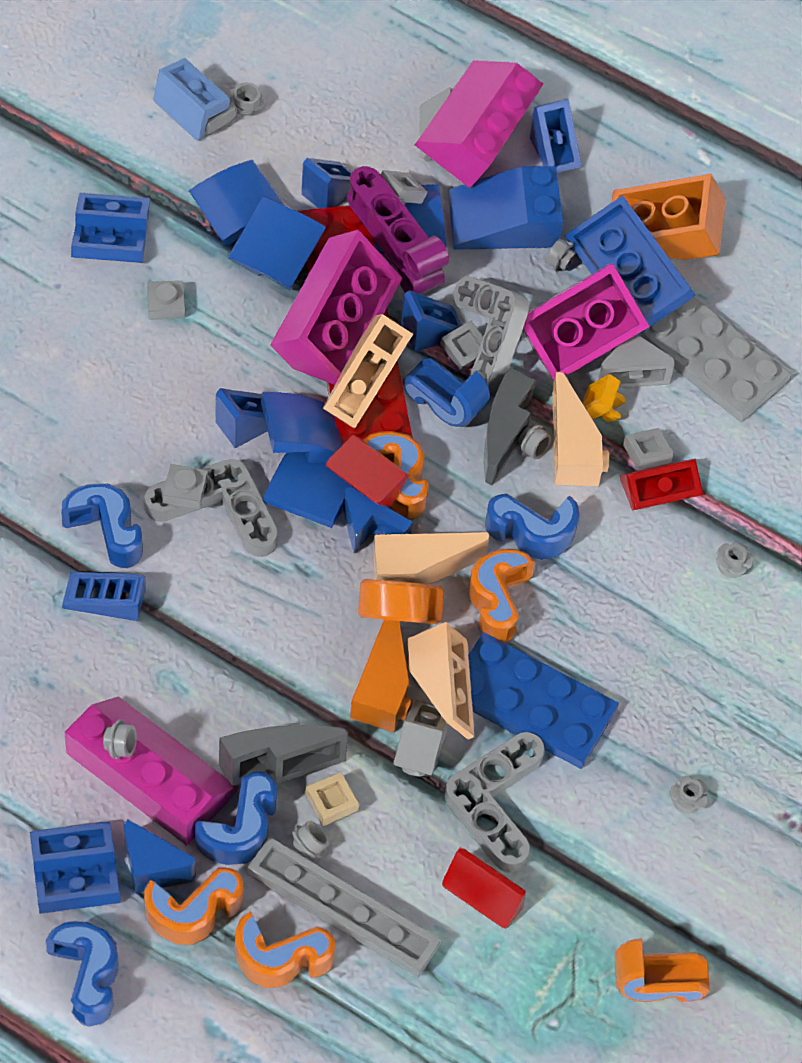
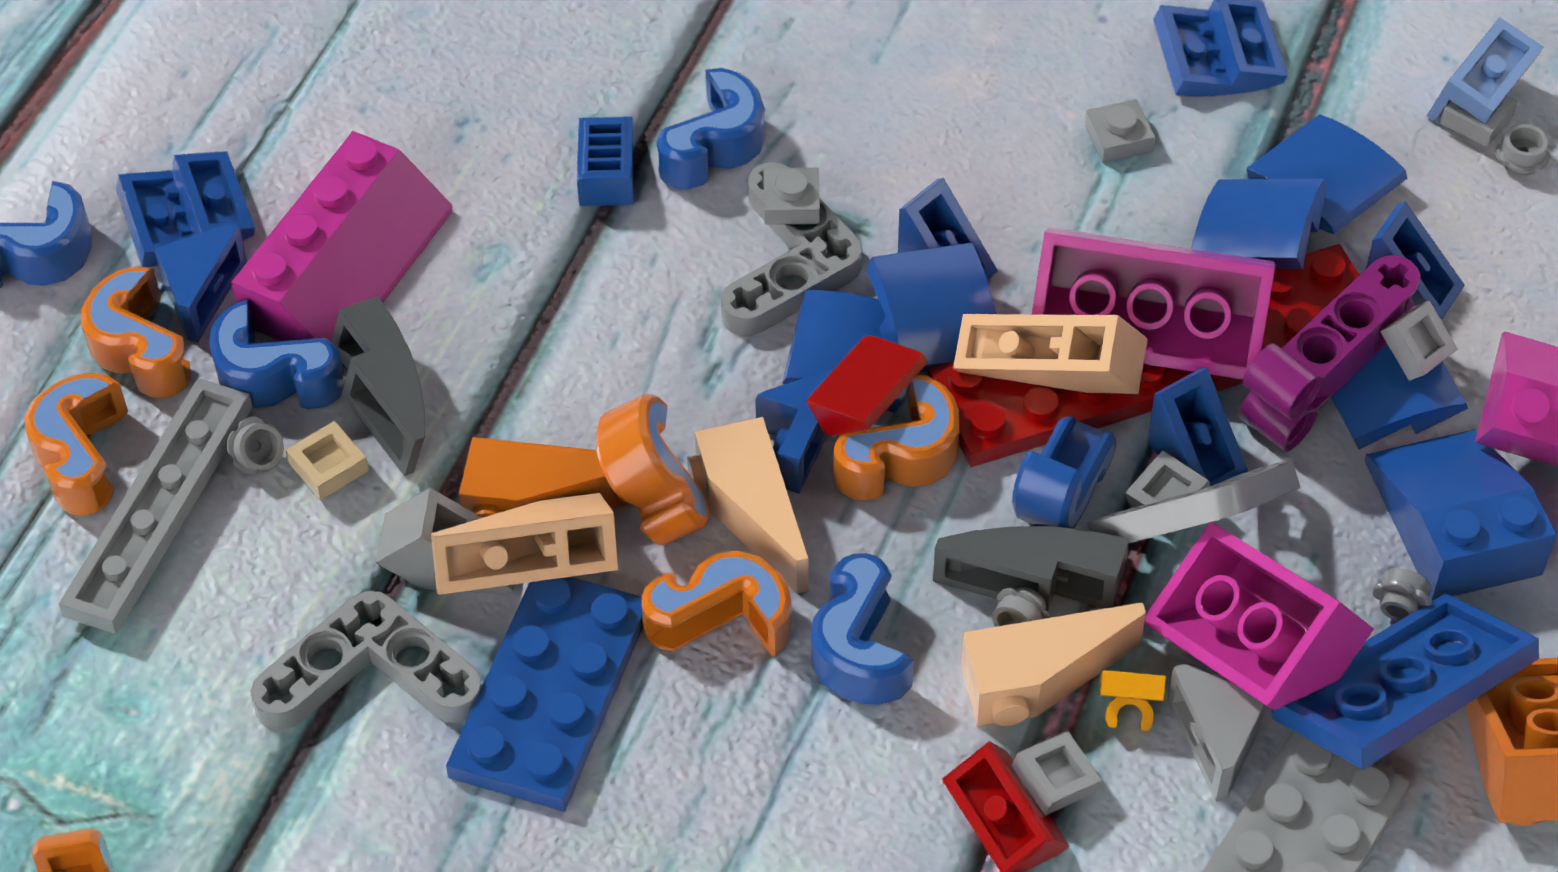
camera: 85 degrees right, 5 degrees down
light grey plate [103,720,137,760] -> none
red slope [442,847,526,929] -> none

